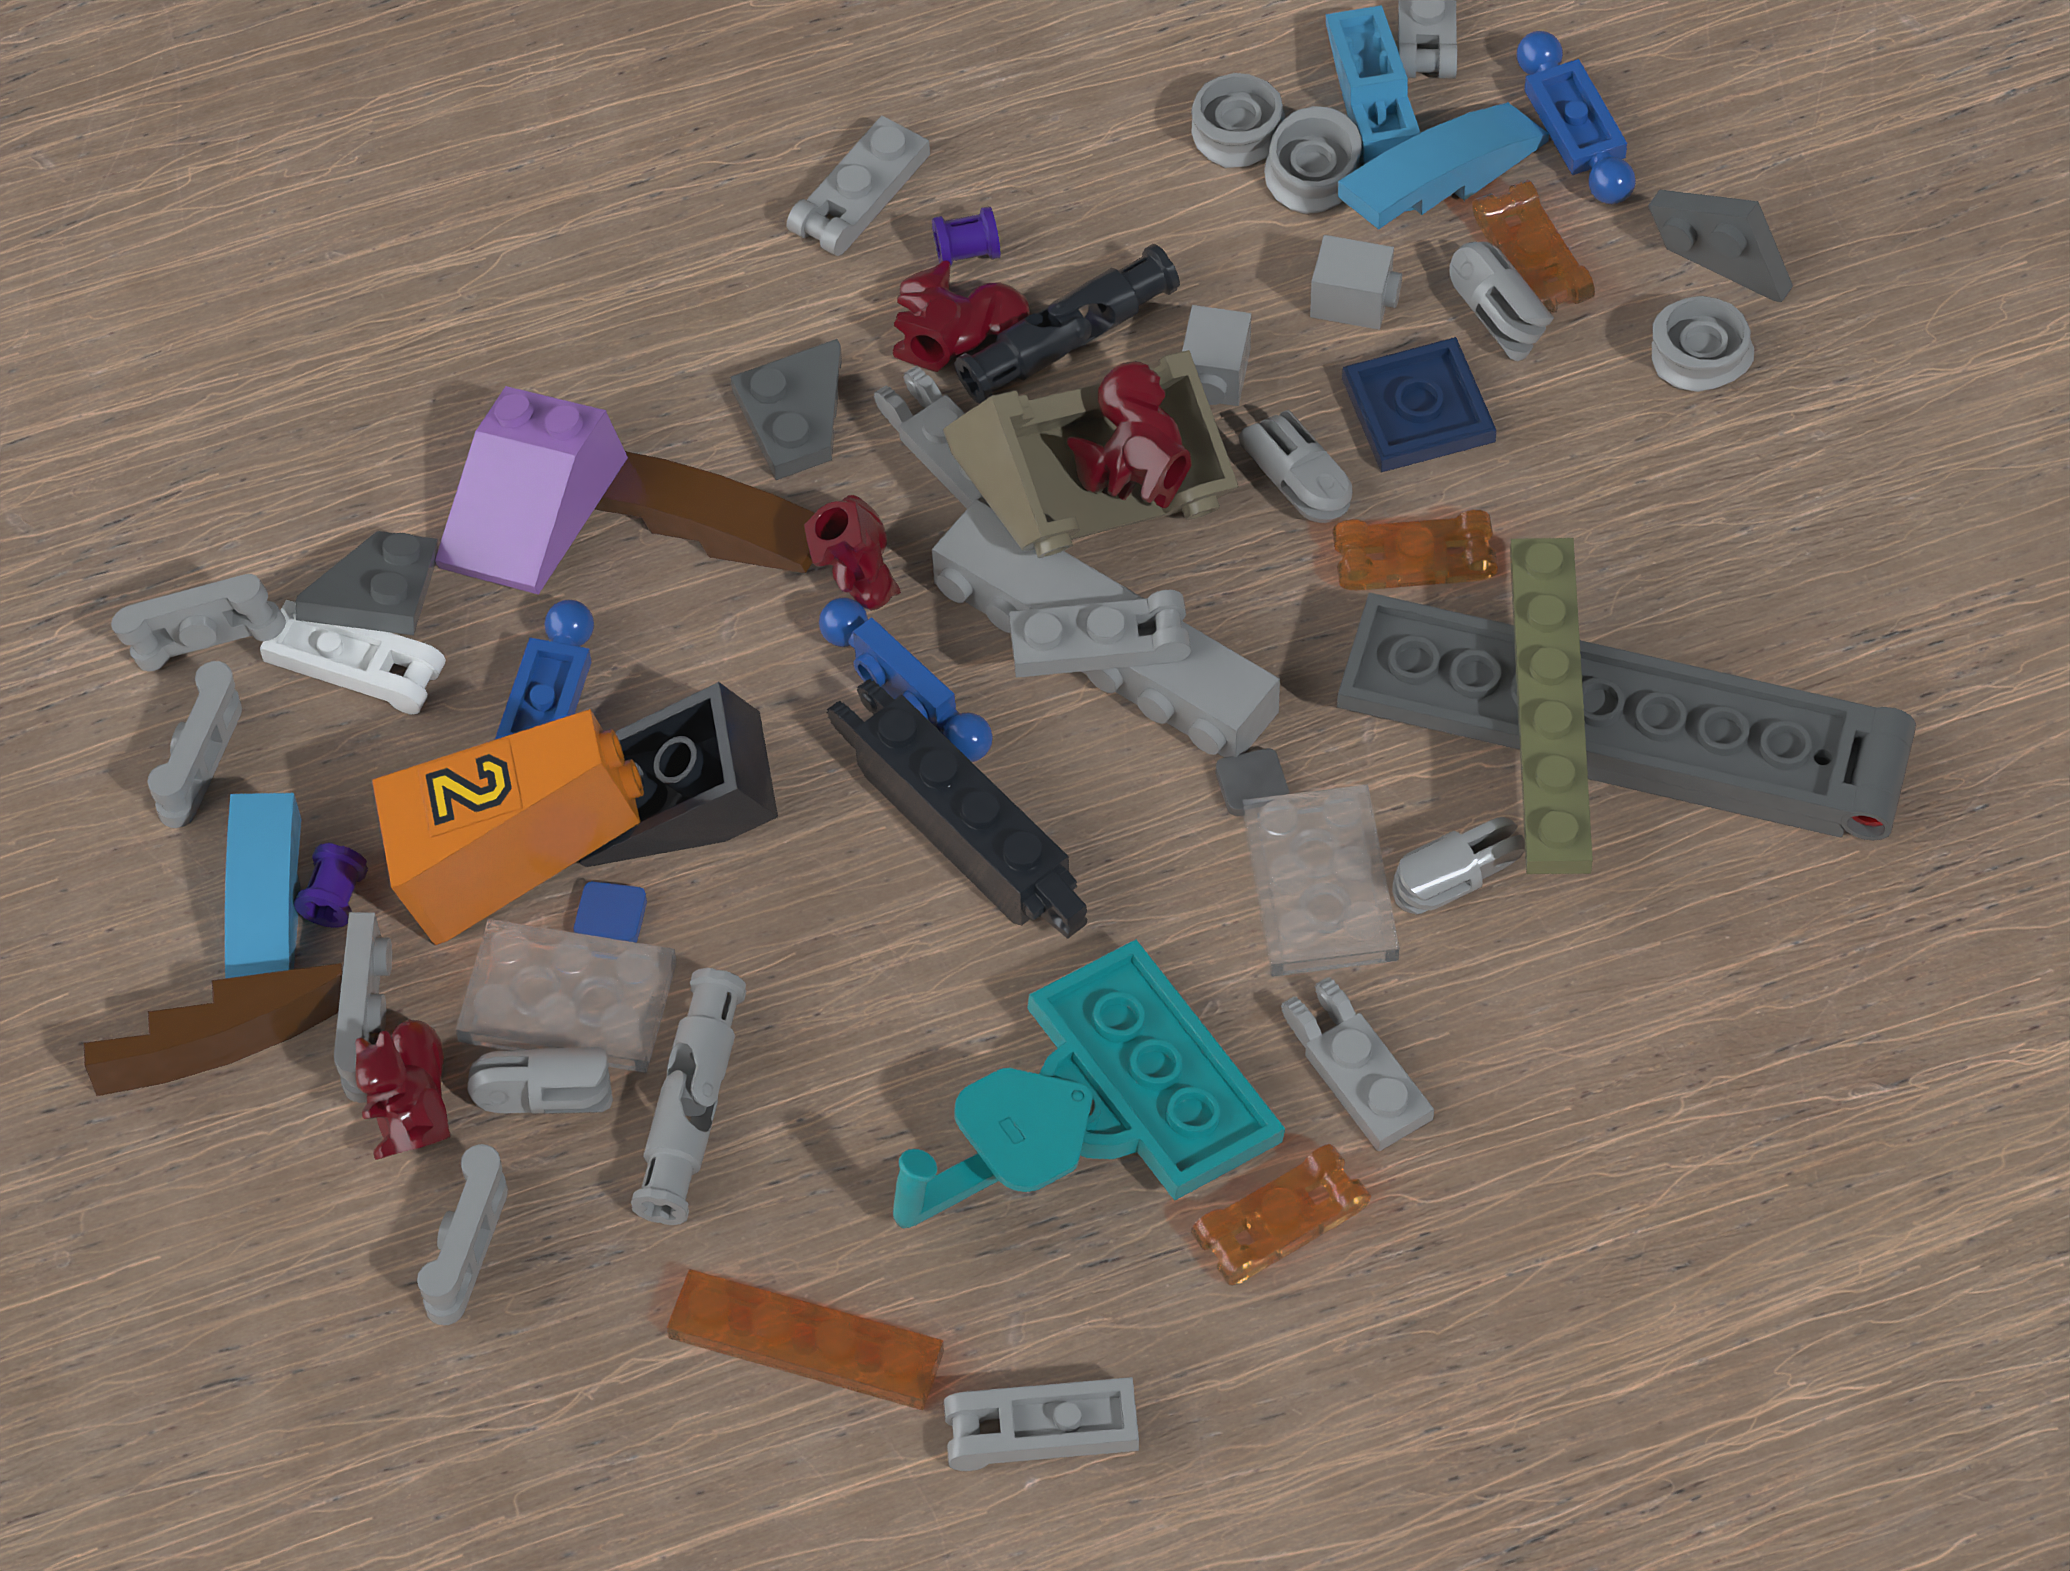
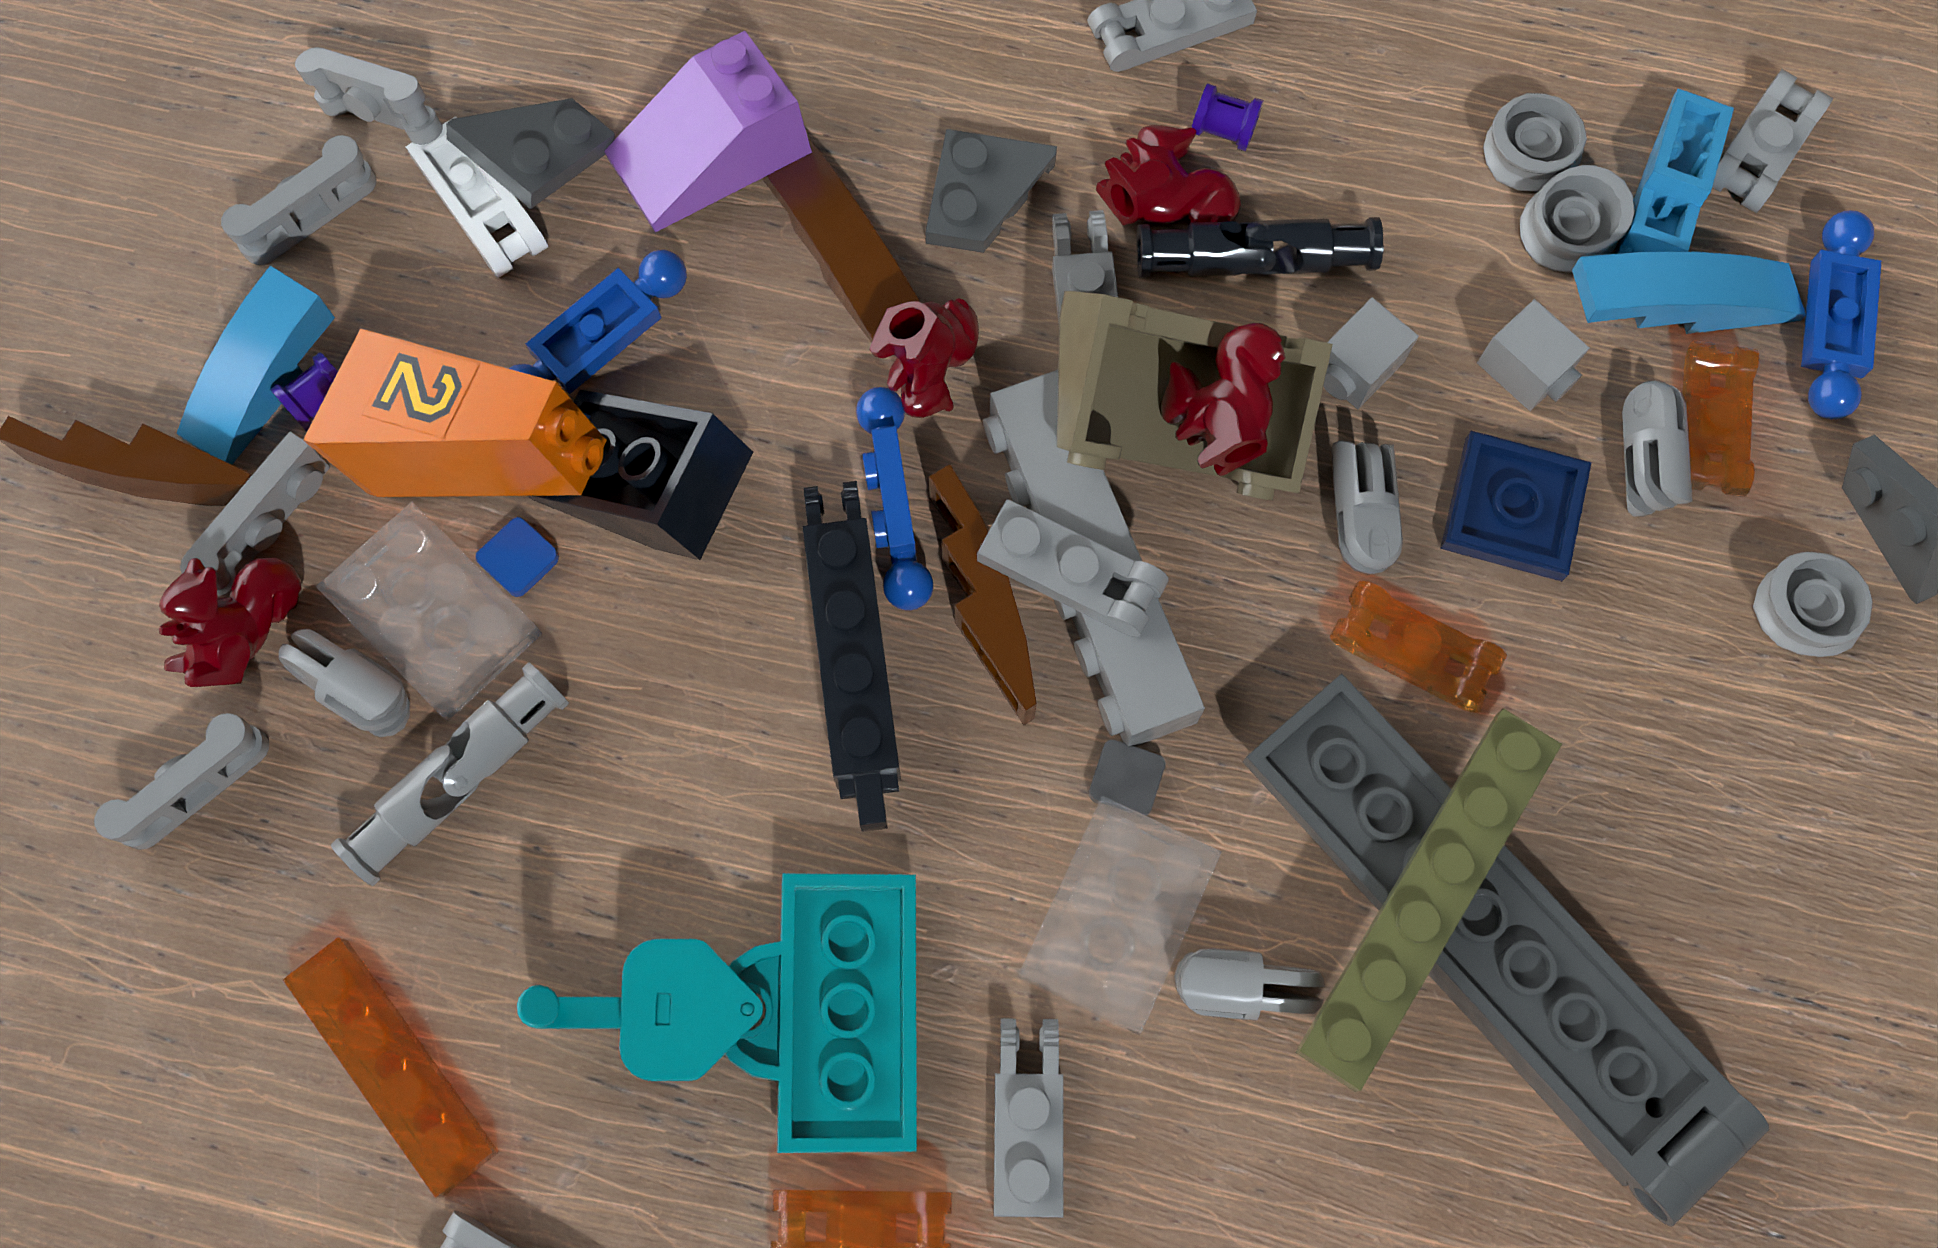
camera: 30 degrees right, 15 degrees up
none -> reddish brown slope [929,464,1037,725]

